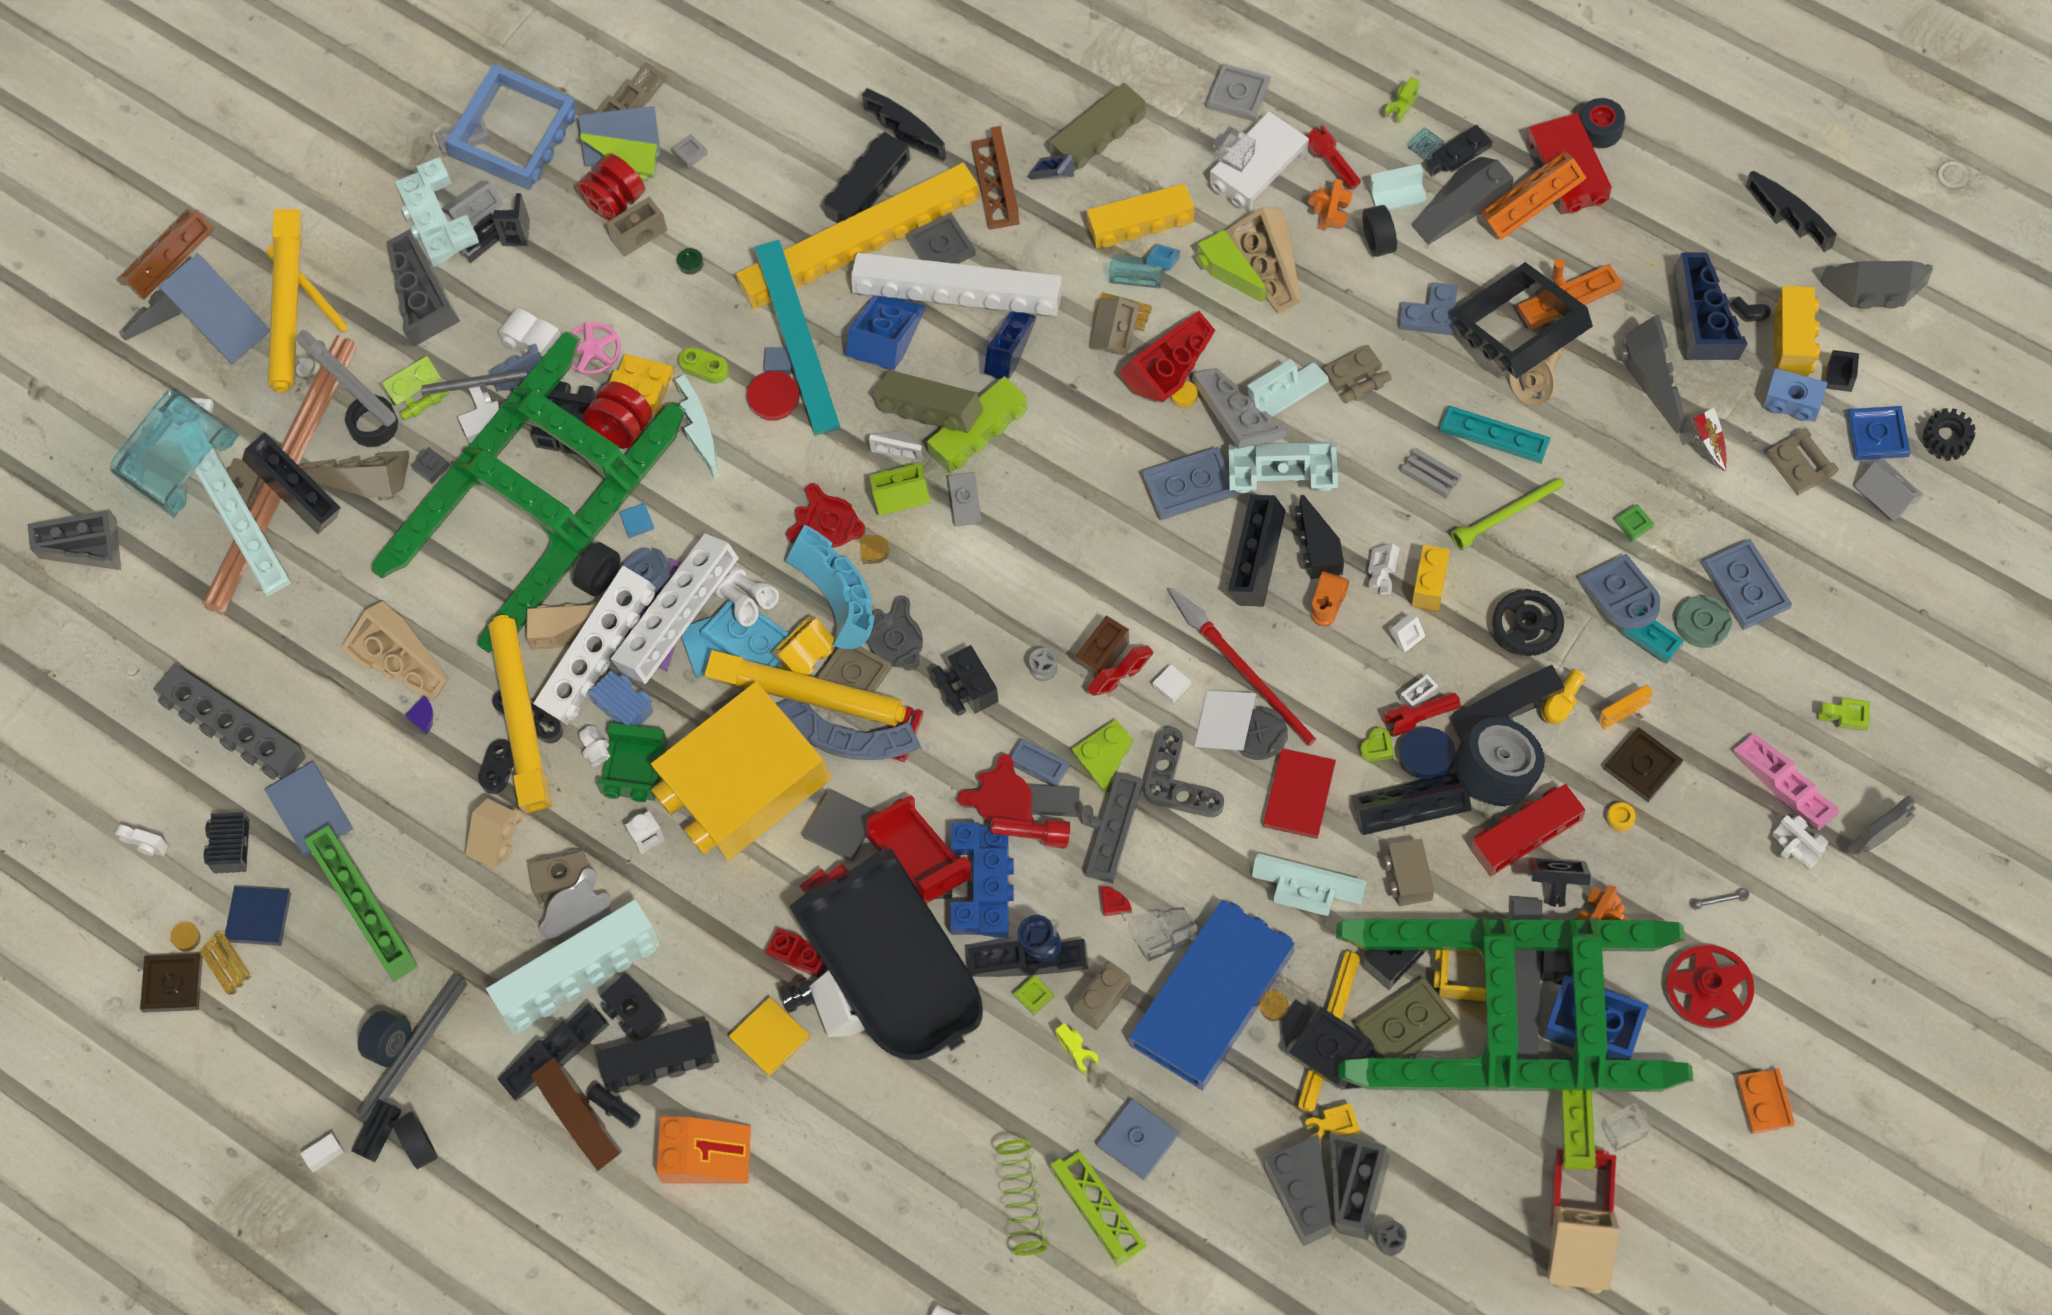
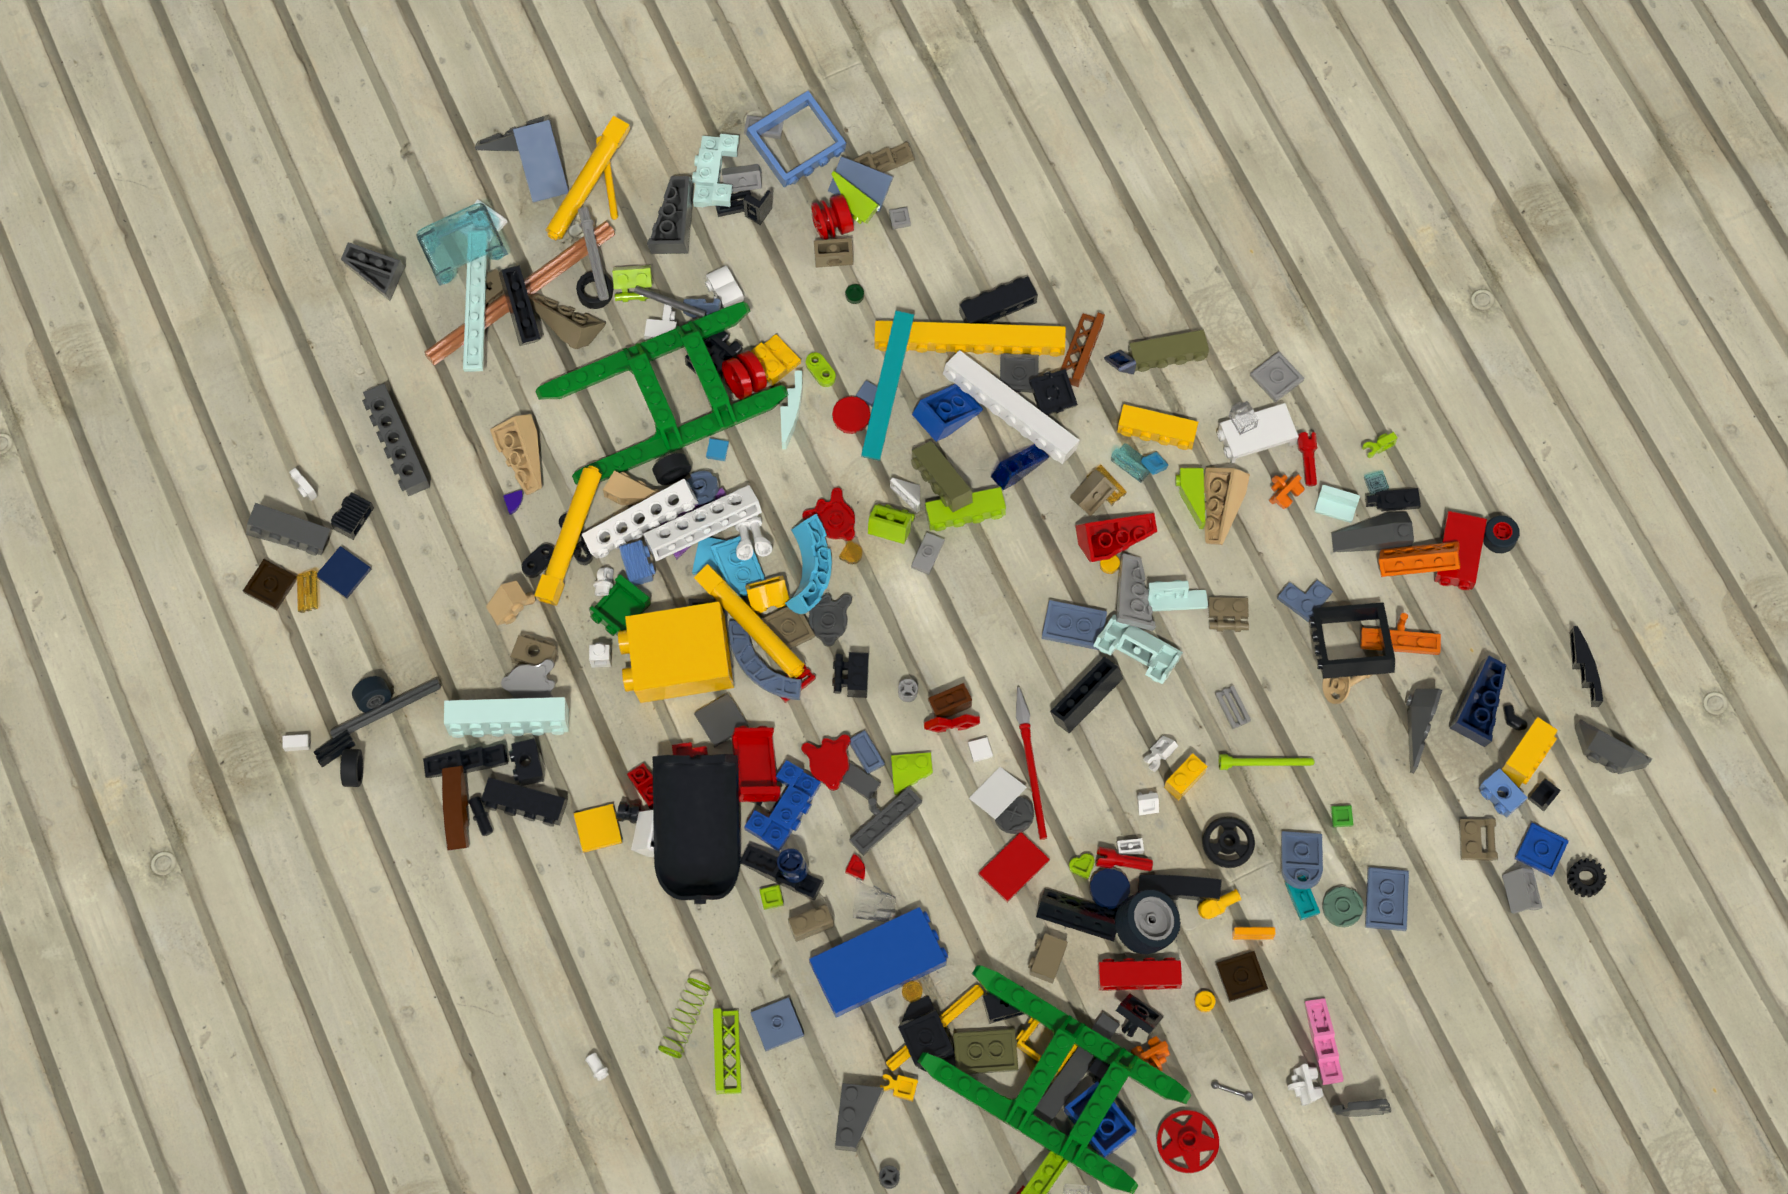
camera: 25 degrees right, 5 degrees up
dark orange fence [116,209,214,299] -> none
clear yellow tile [170,922,201,952] -> none
sand blue tile [264,762,353,857] -> none
bright green brick [304,825,418,982] -> none
dark grey tile [411,447,450,484] -> none
bright pink wheel [571,321,621,374] -> none
orange slope [657,1117,751,1184] -> none
black slope [862,88,946,161] -> none
red piece [990,817,1070,849] -> none
neon yellow plate [1055,1023,1099,1074] -> none
dark grey beam [1145,727,1224,818] -> none
light aqua bracket [1252,853,1367,916] -> none
black slope [1295,495,1344,579] -> none
orange piece [1311,571,1350,627] -> none
dark grey wedge [1329,1133,1390,1240] -> none
black tyre [1362,205,1397,257] -> none
teal tile [1440,405,1551,464] -> none
shield [1680,408,1727,471] -> none
lime plate [1818,698,1870,731] -> none
none -> dark grey wedge [246,503,330,556]
none -> black plate [1029,369,1078,415]

